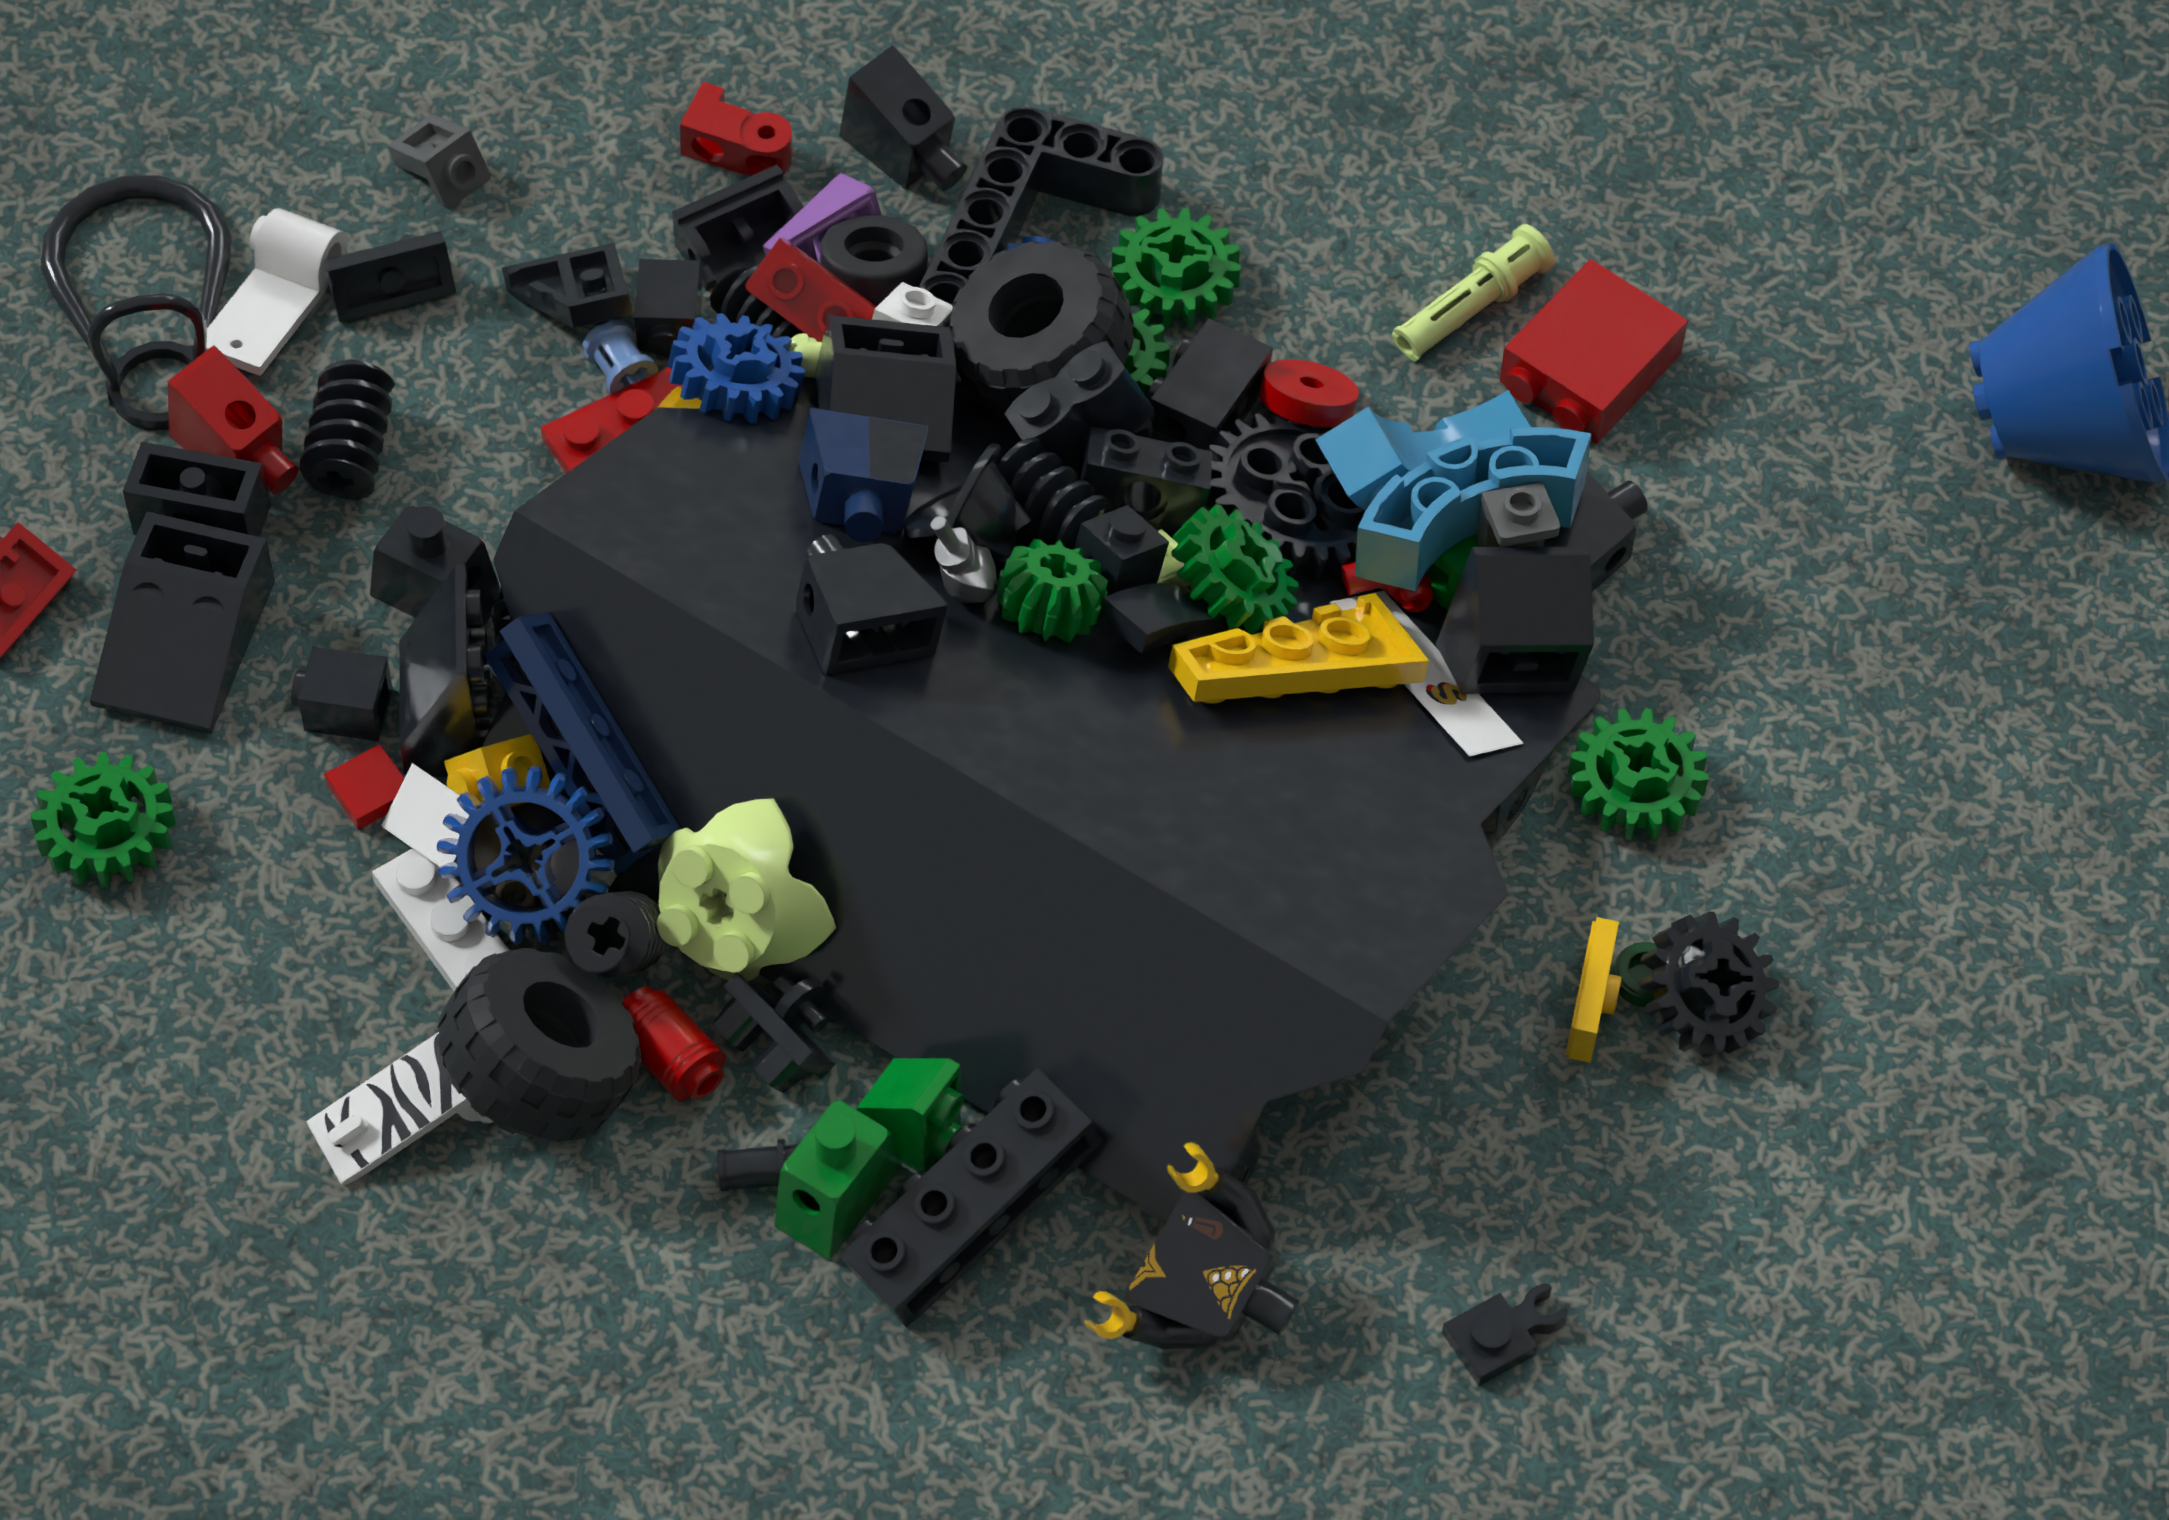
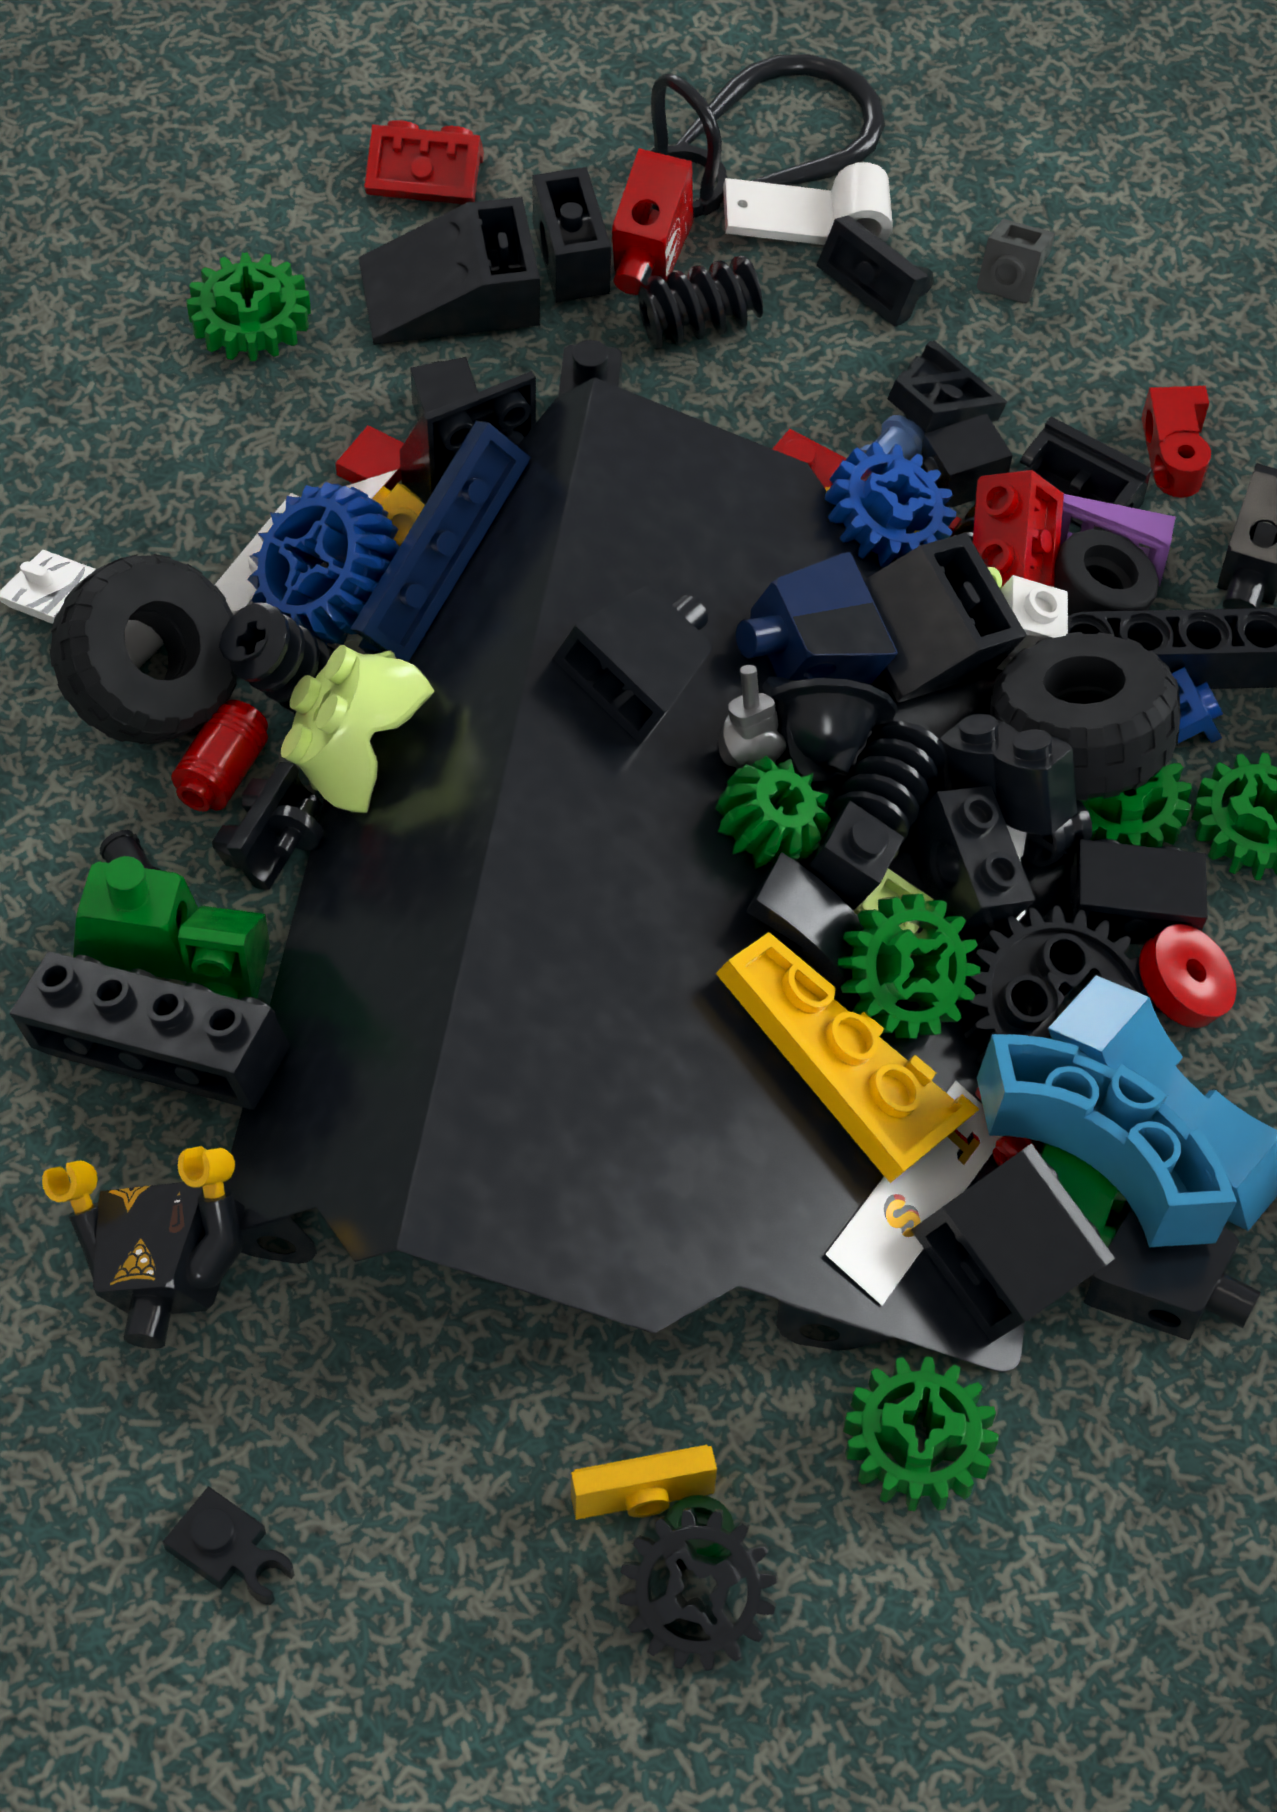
camera: 65 degrees right, 0 degrees up
dark grey bracket [1476,482,1560,547] -> none

